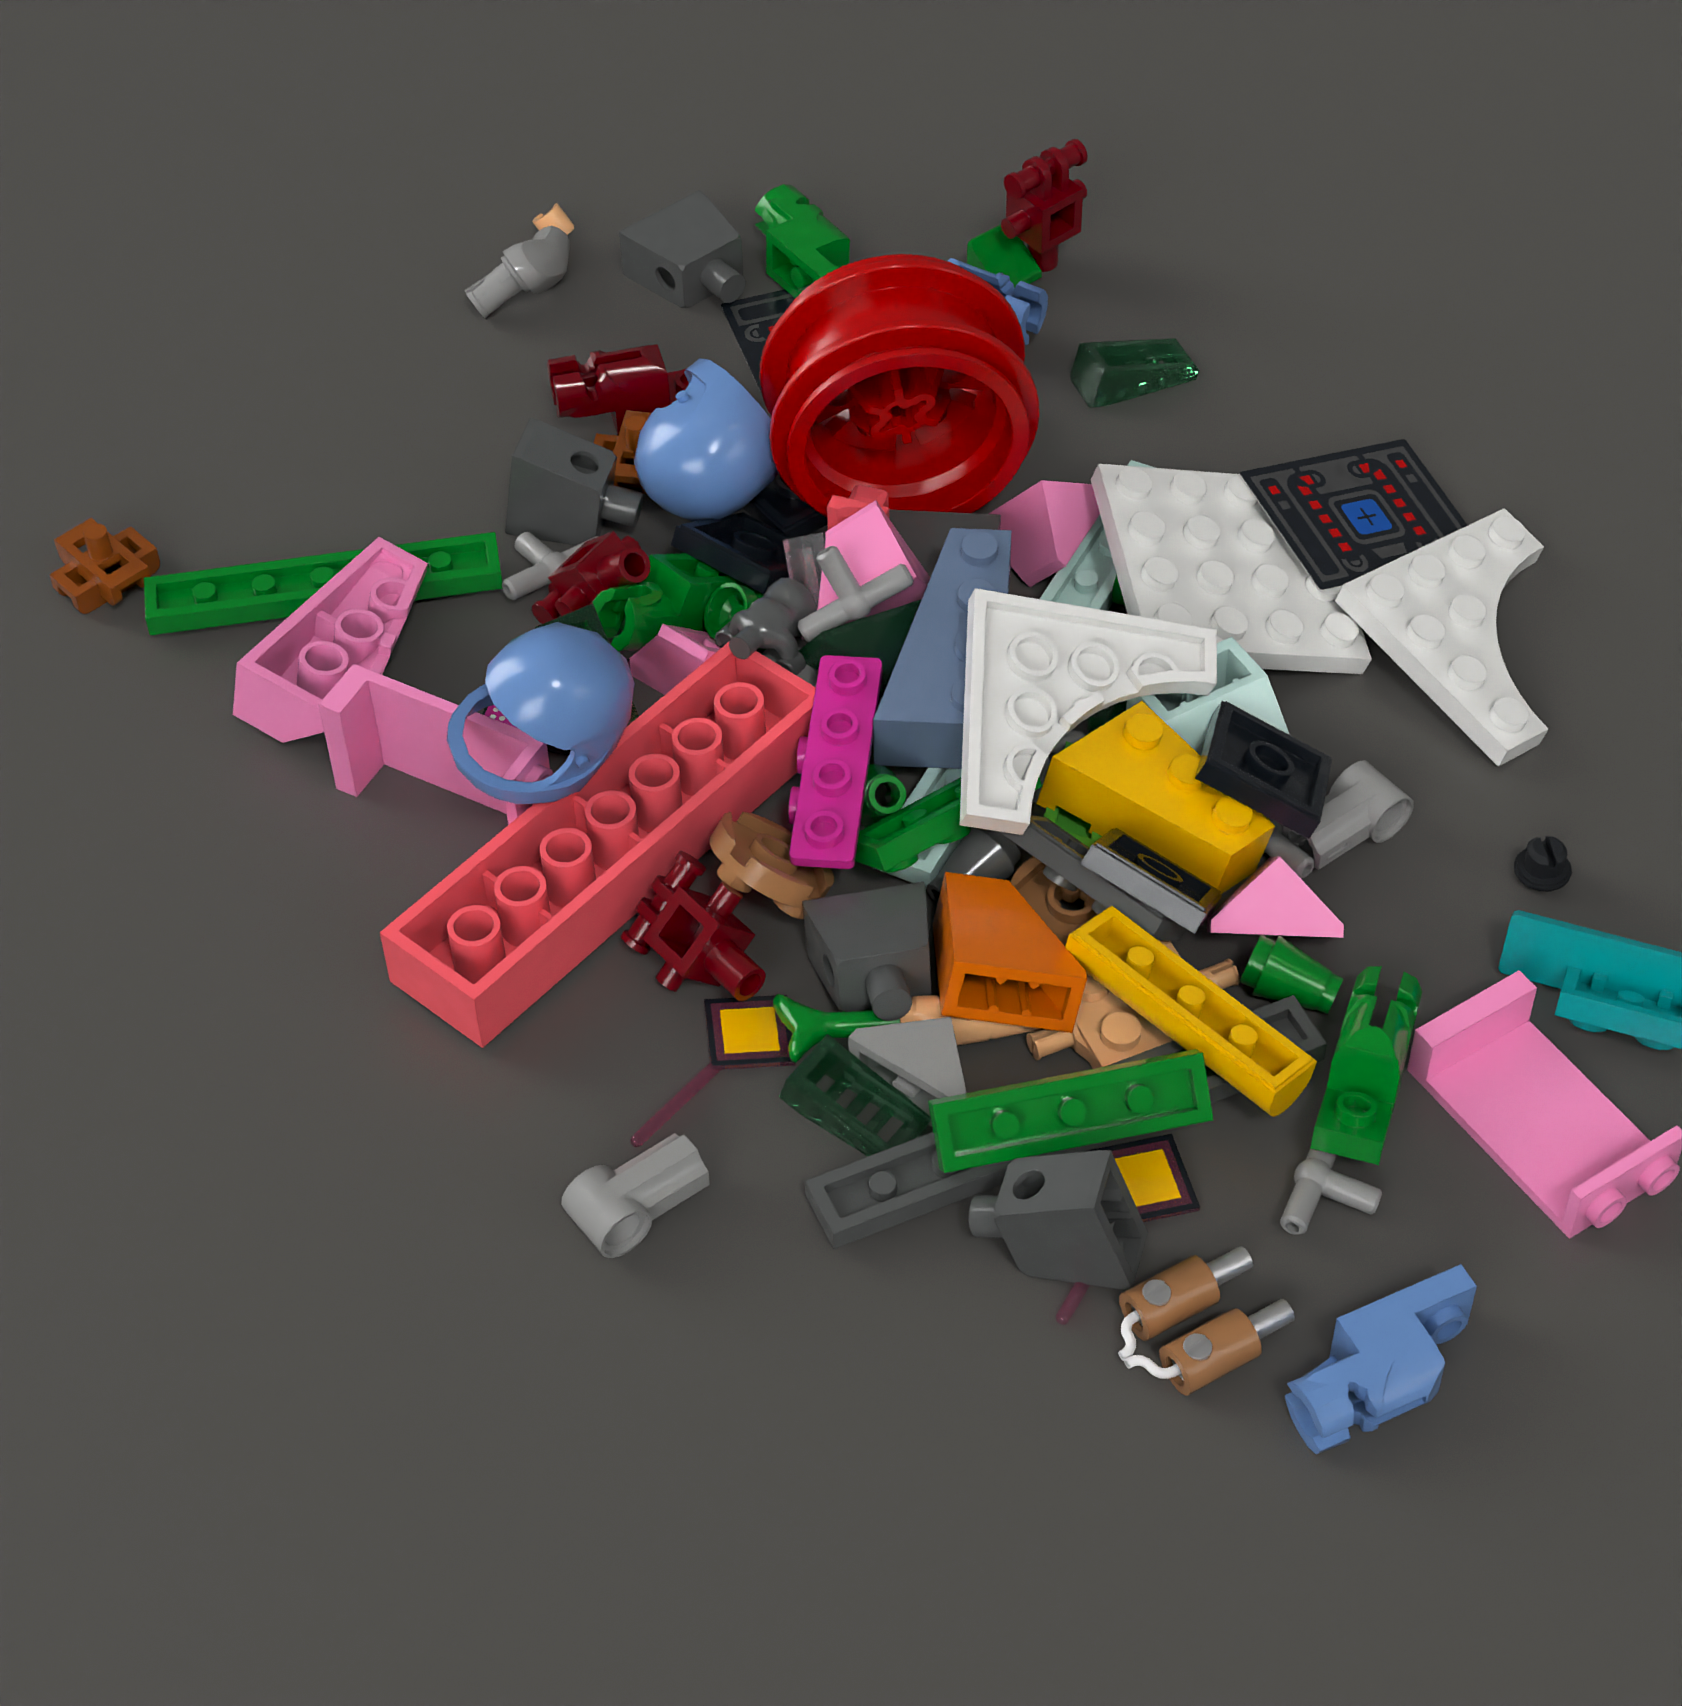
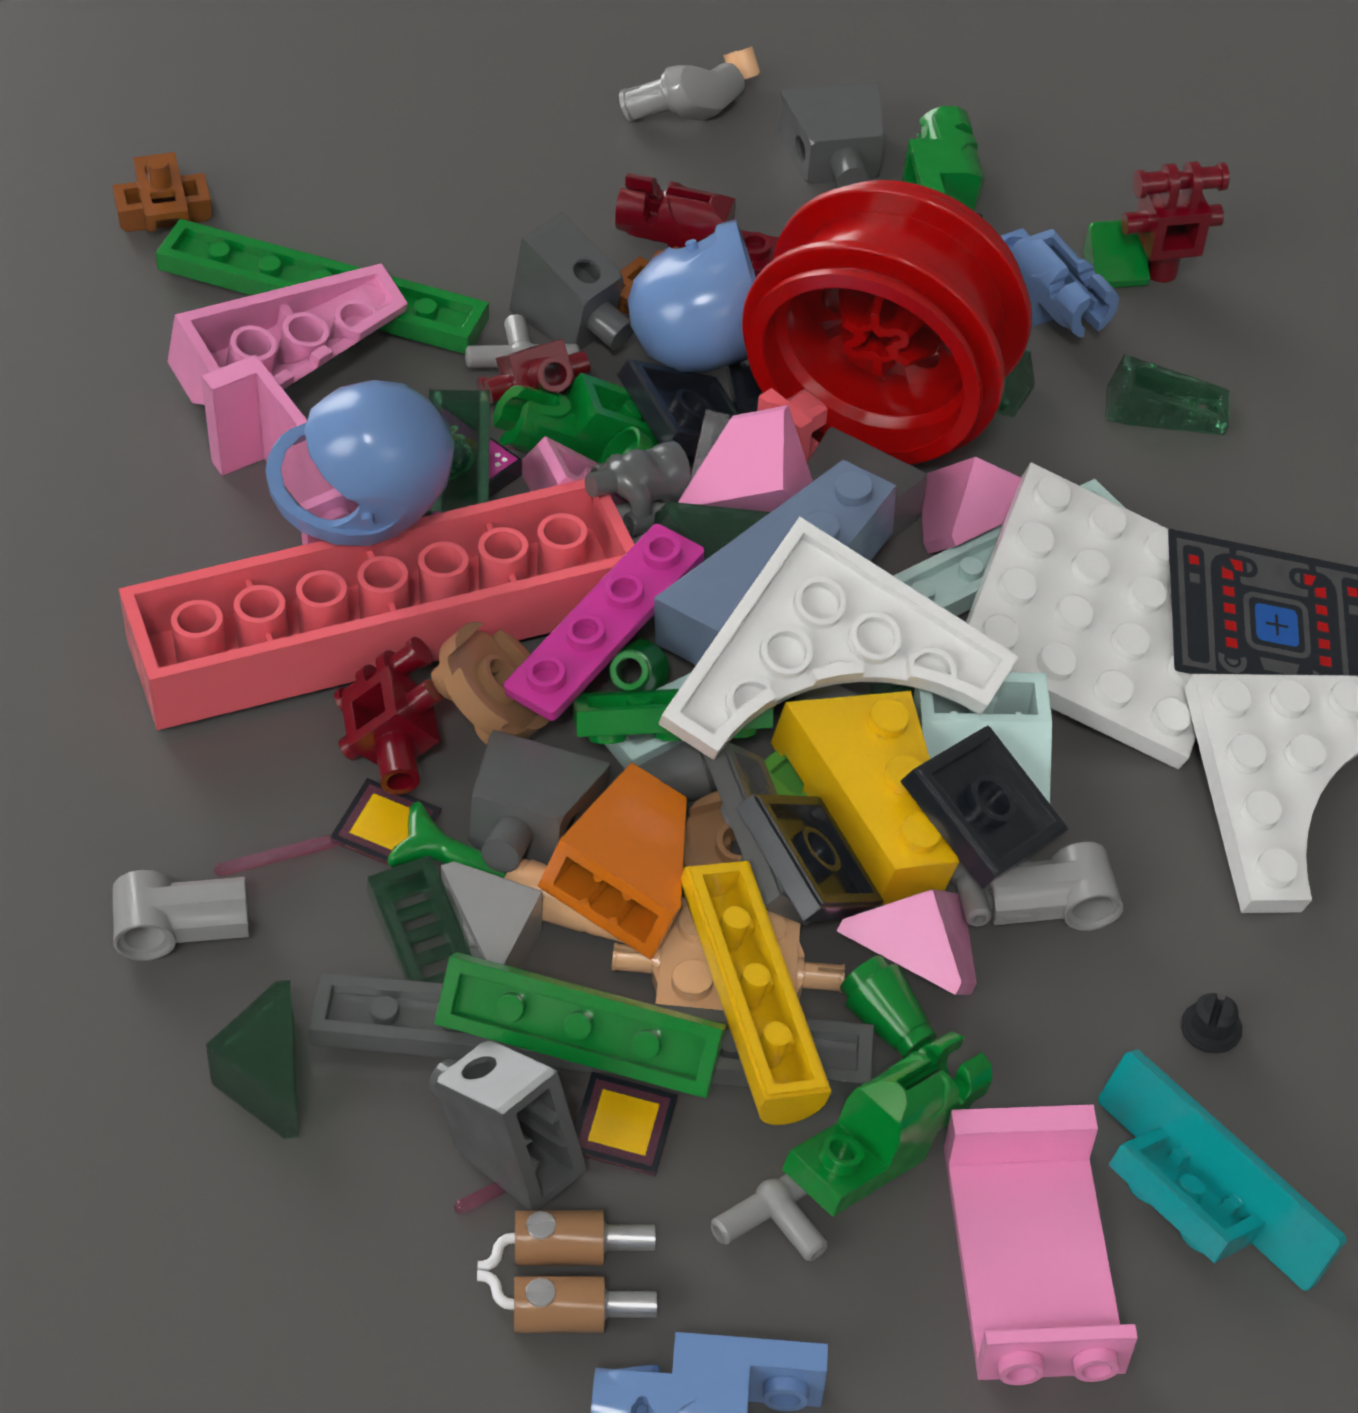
camera: 25 degrees right, 0 degrees up
light grey piece [798,546,914,642] -> none
none -> clear green slope [206,980,298,1139]

